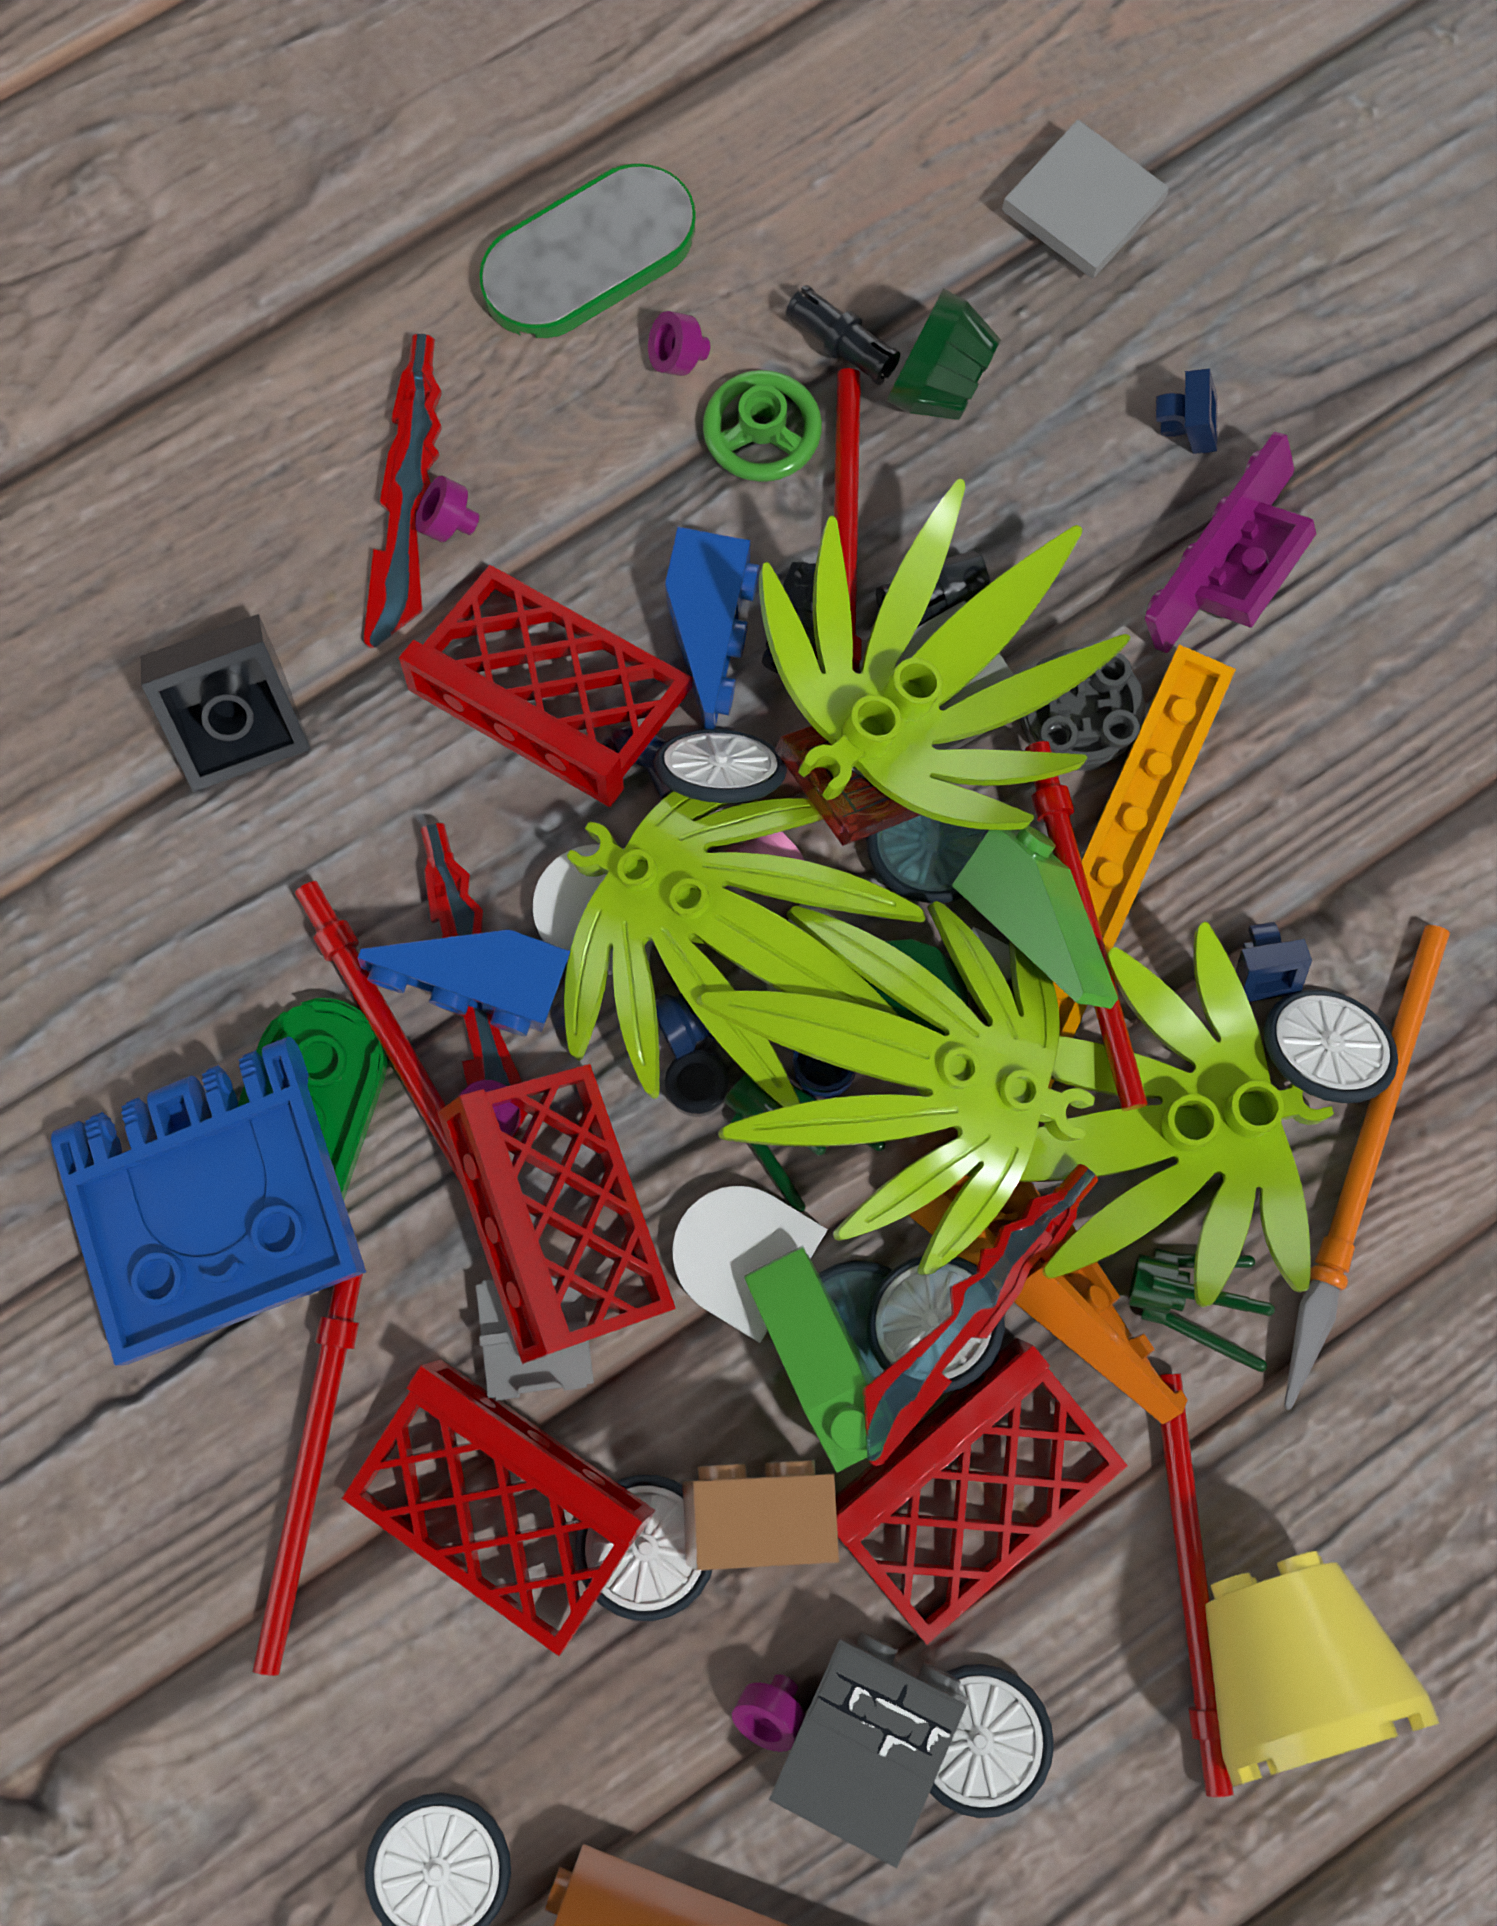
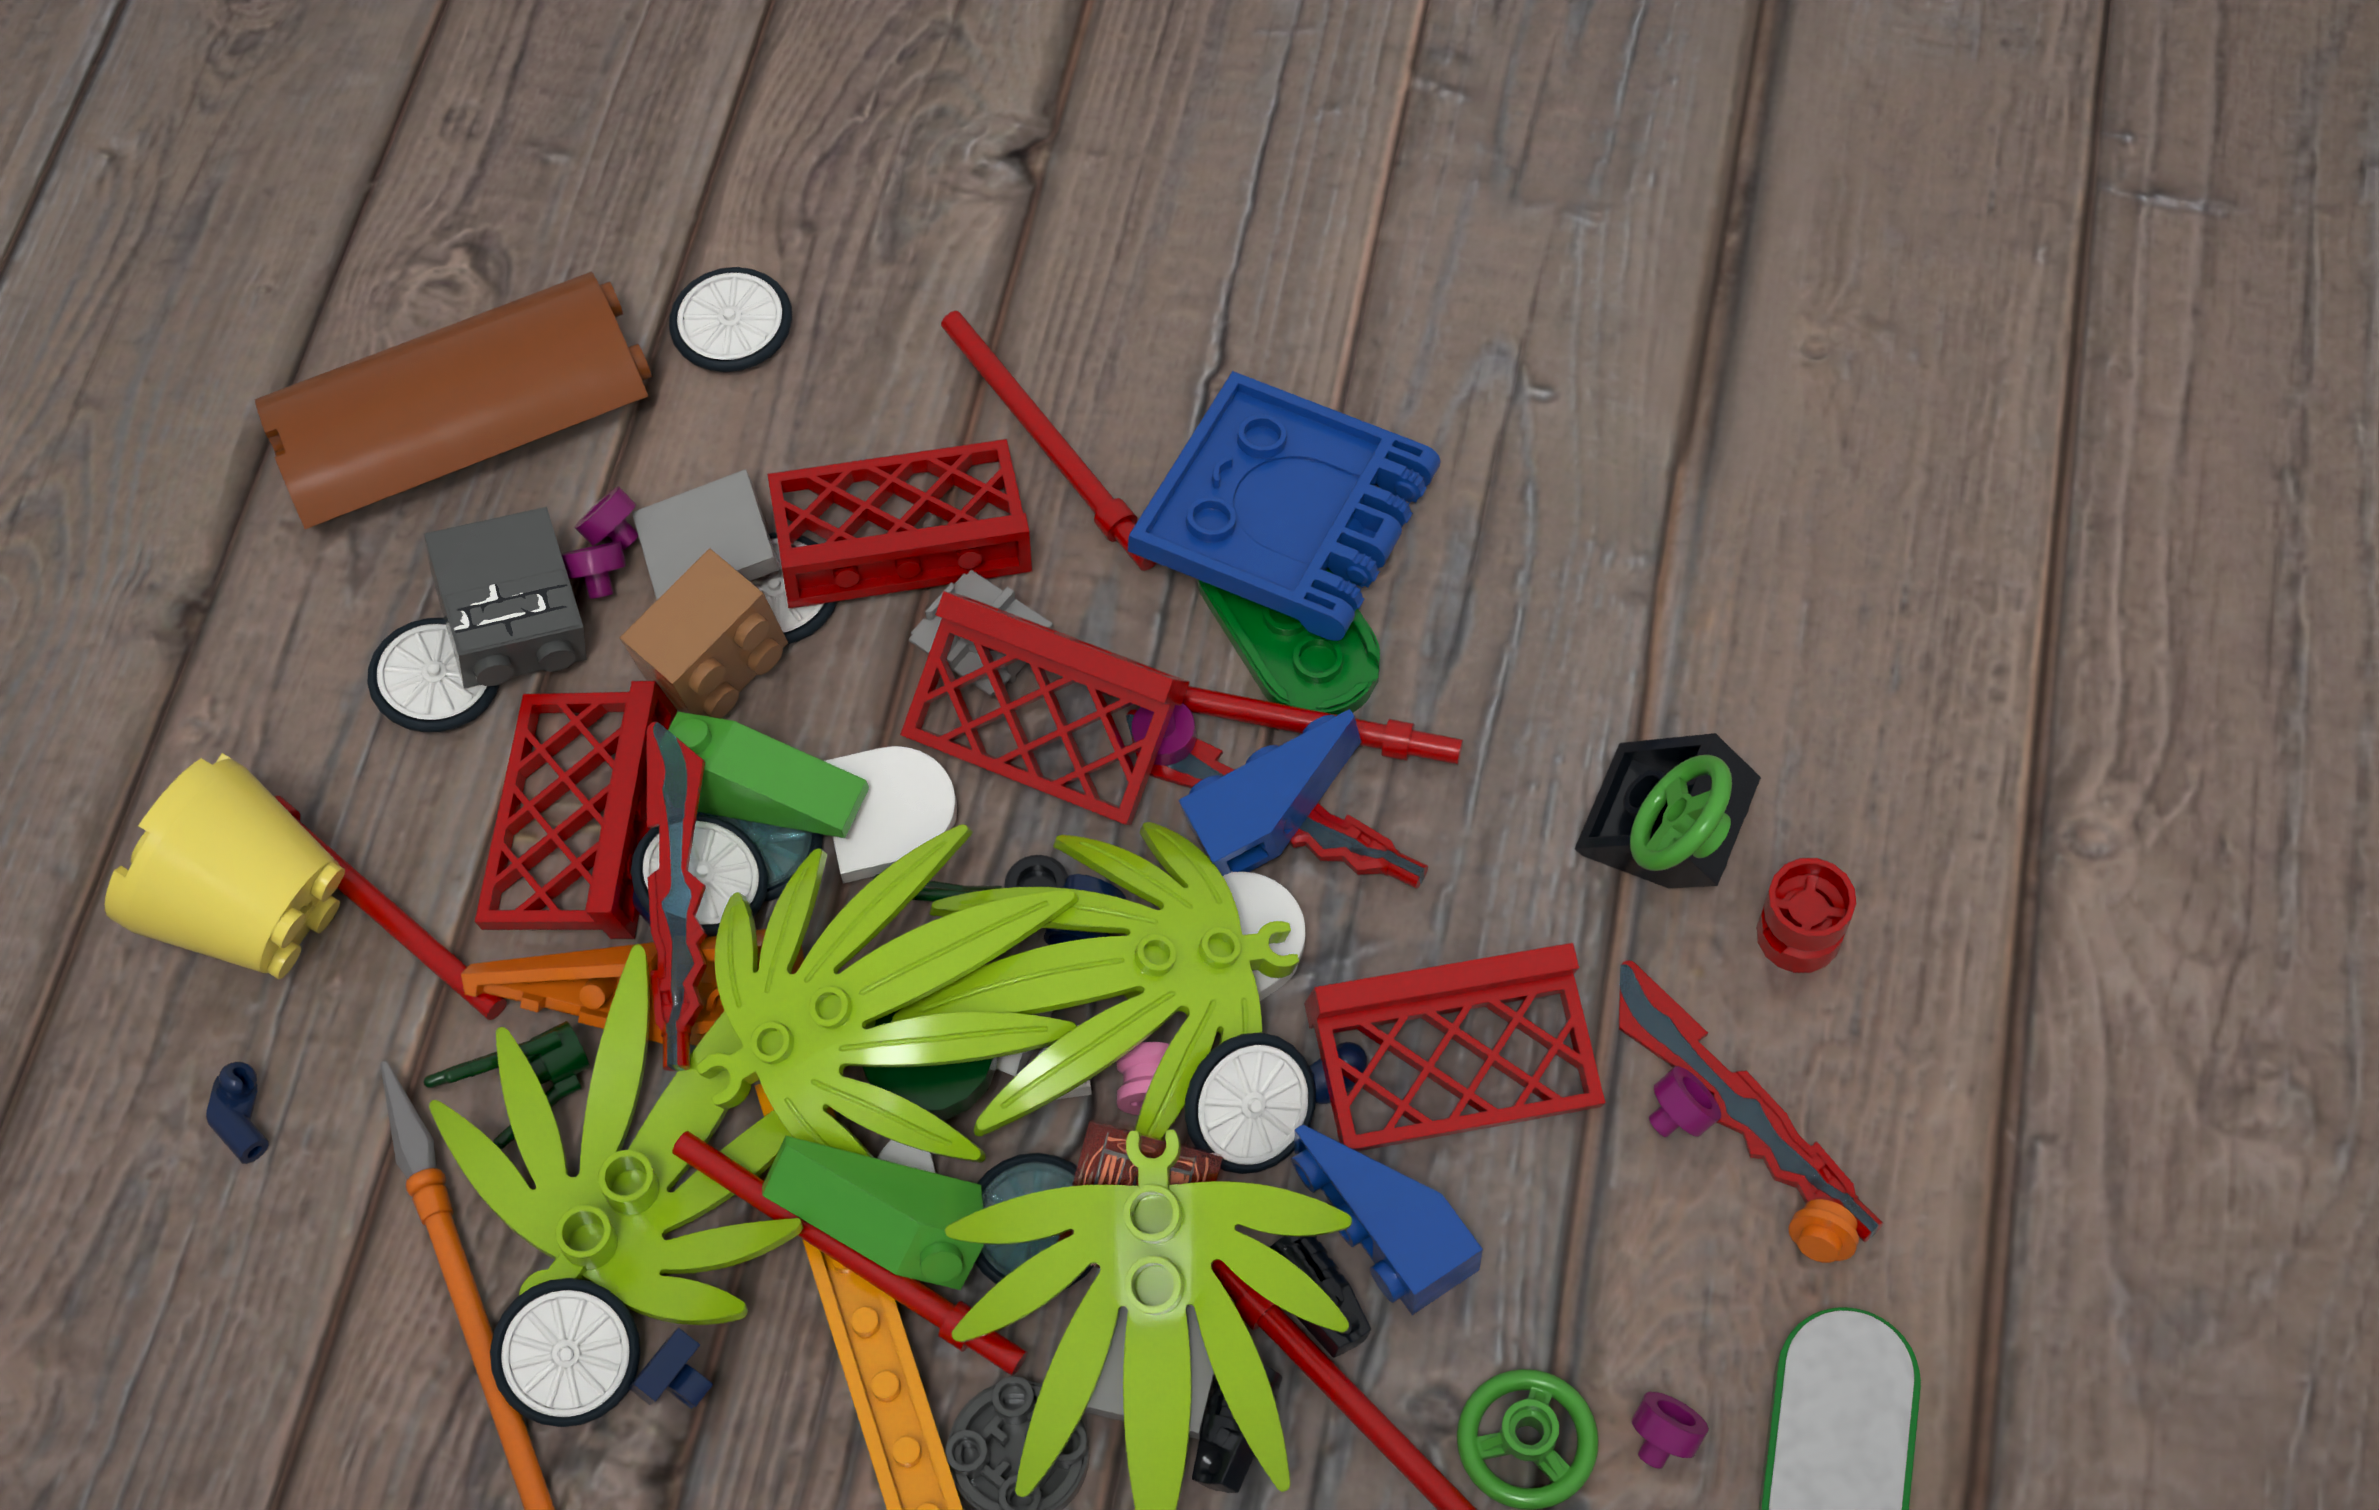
camera: 140 degrees right, 15 degrees down
none -> dark blue arm [206,1061,269,1164]
none -> magenta tile [574,486,639,550]
none -> light grey tile [632,469,780,600]
none -> bright green piece [1630,755,1732,871]
none -> red wheel [1756,858,1857,973]
none -> orange plate [1788,1199,1859,1263]

